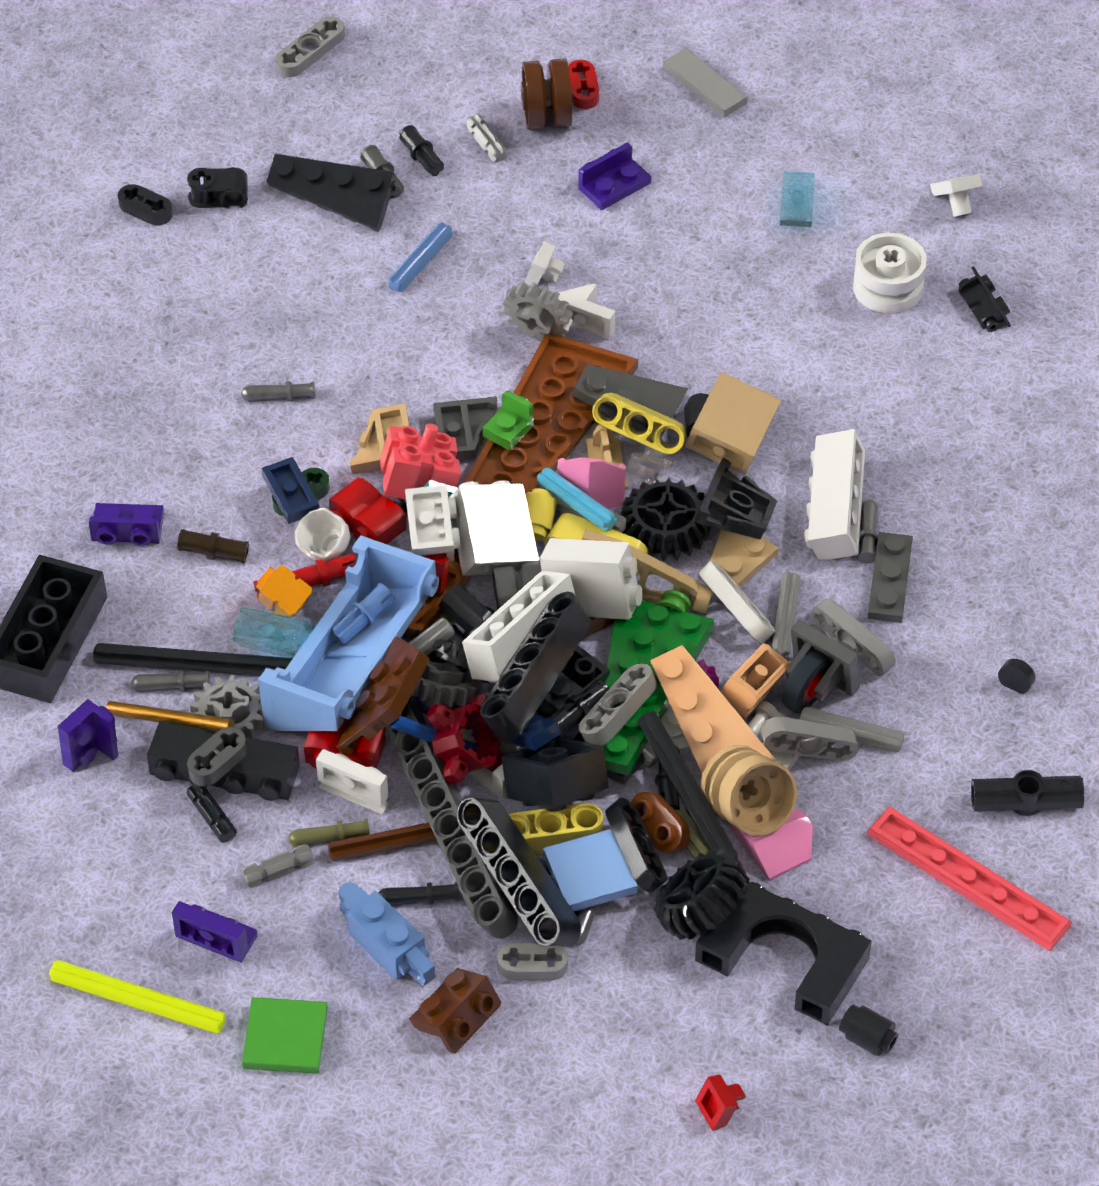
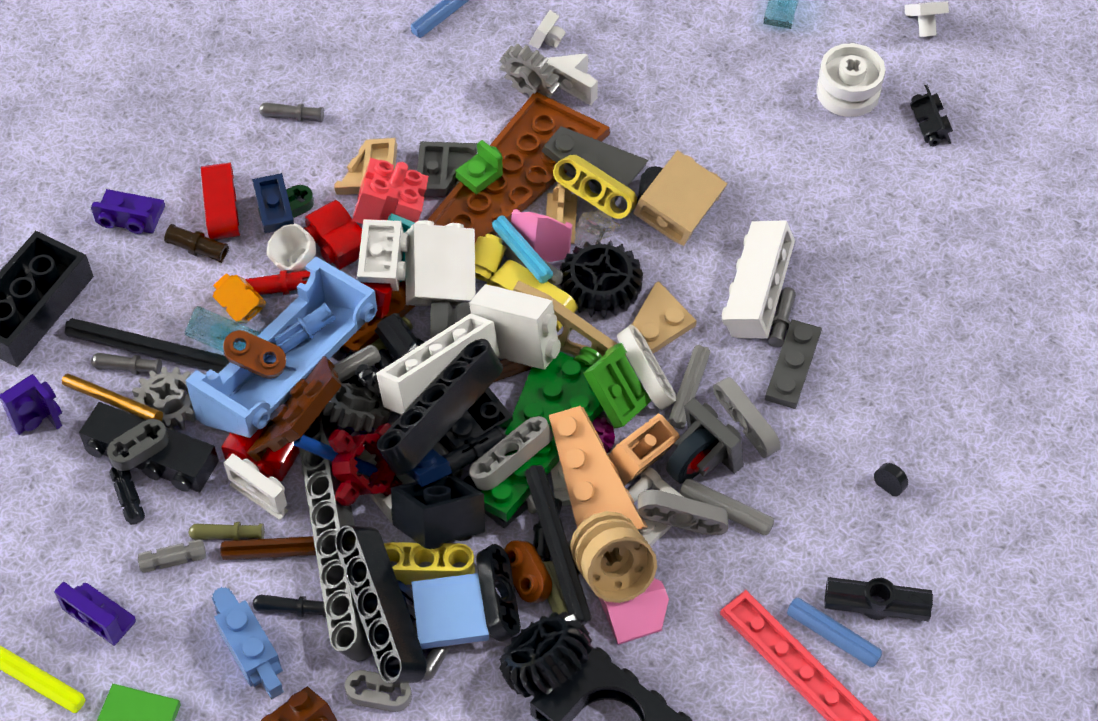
camera: 10 degrees right, 5 degrees up
black wing [694,457,777,540] -> none
none -> red beam [201,162,240,240]
none -> dark orange plate [223,330,286,379]
none -> bright green plate [583,343,652,428]
none -> medium blue axle [787,598,882,667]

